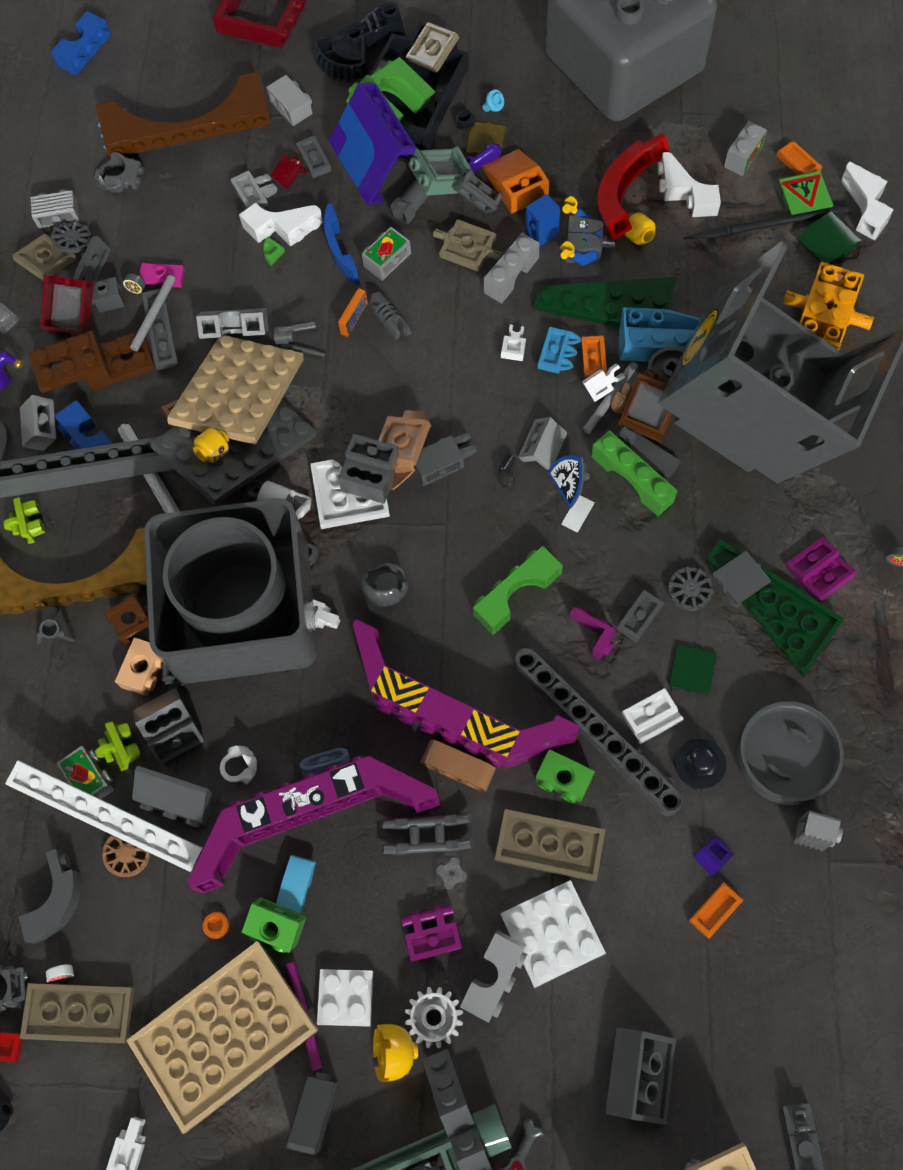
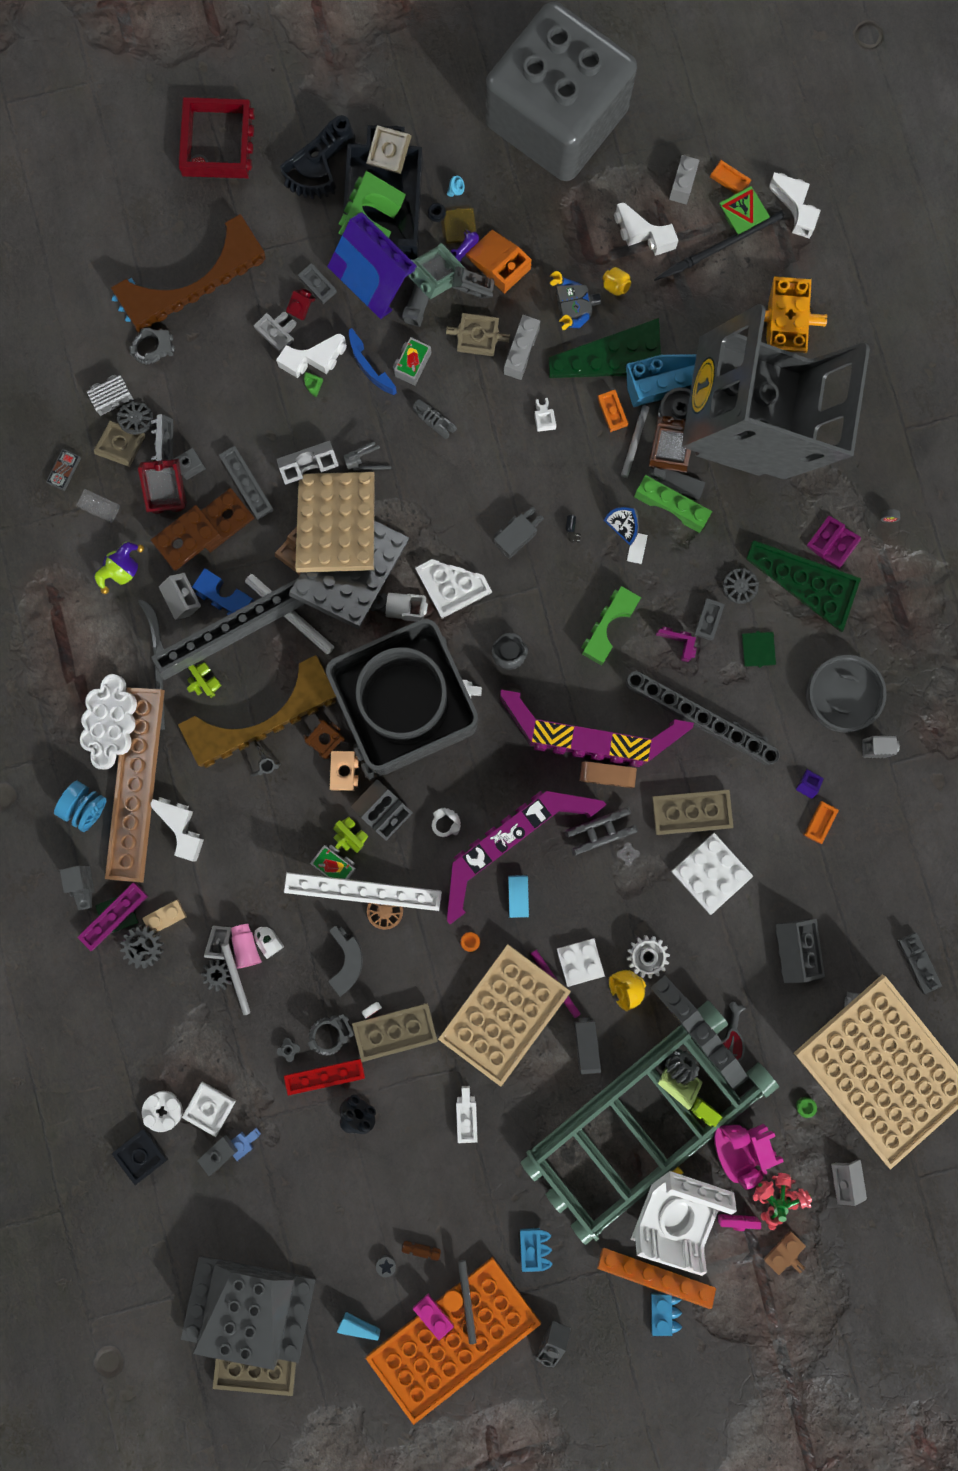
camera: 25 degrees left, 15 degrees up
blue arch [51,11,111,76] -> none
dark grey tile [122,274,146,294] -> none
light grey bar [130,275,176,351] -> none
dark grey slope [132,766,219,828] -> none
dark pink plate [139,263,185,288] -> none
yellow head [193,428,229,463] -> none
bright green brick [242,897,307,953] -> none
light grey brick [266,75,312,126] -> none
sand blue plate [300,748,350,776] -> none
orange tile [338,288,368,337] -> none
dark grey piece [338,434,399,504] -> none
medium nougat piece [378,410,432,490] -> none
magenta plate [401,904,462,962] -> none
light grey arch [460,930,528,1023] -> none
light grey panel [518,417,567,470] -> none
blue panel [525,194,560,247] -> none
bright green brick [535,749,595,803] -> none
dark azure plate [538,327,581,374] -> none
white plate [582,364,626,402] -> none
red arch [597,133,670,240] -> none
medium nougat cylinder [611,382,633,414] -> none
white plate [621,688,684,744] -> none
black plate [675,739,726,790] -> none
dark grey piece [712,551,771,605] -> none
dark green slope [797,212,861,265] -> none

